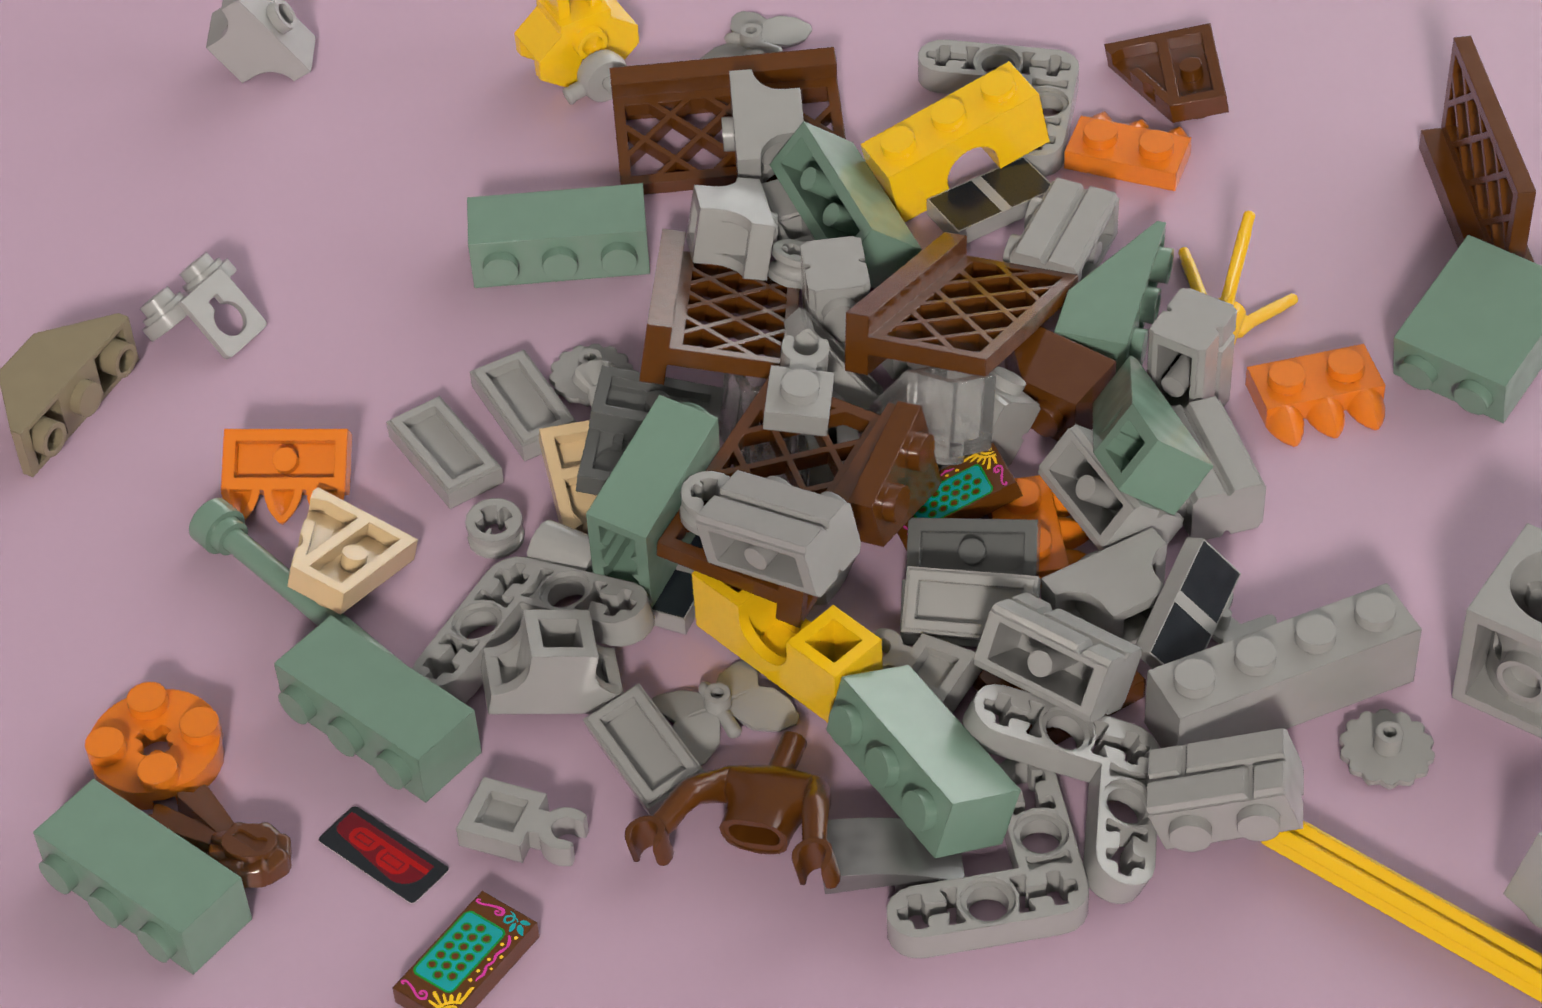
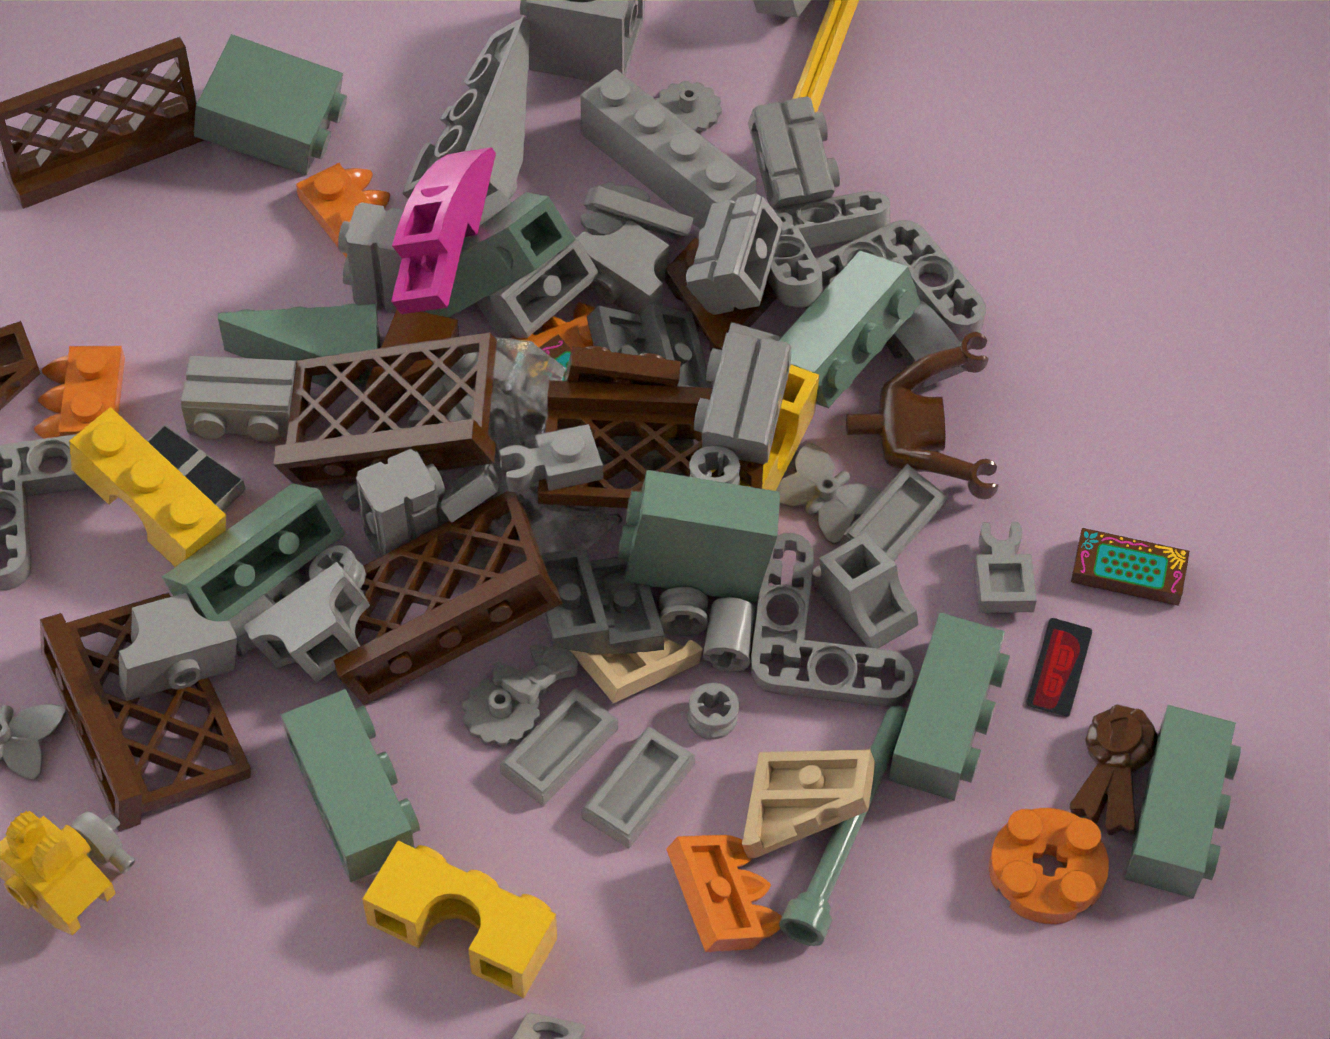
camera: 115 degrees left, 10 degrees up
light grey tile [901,566,1041,640] -> none
yellow plant [1178,210,1298,345] -> none
none -> yellow arch [362,841,557,998]
none -> dark pink slope [391,147,496,314]
none -> light grey wedge [402,17,531,200]

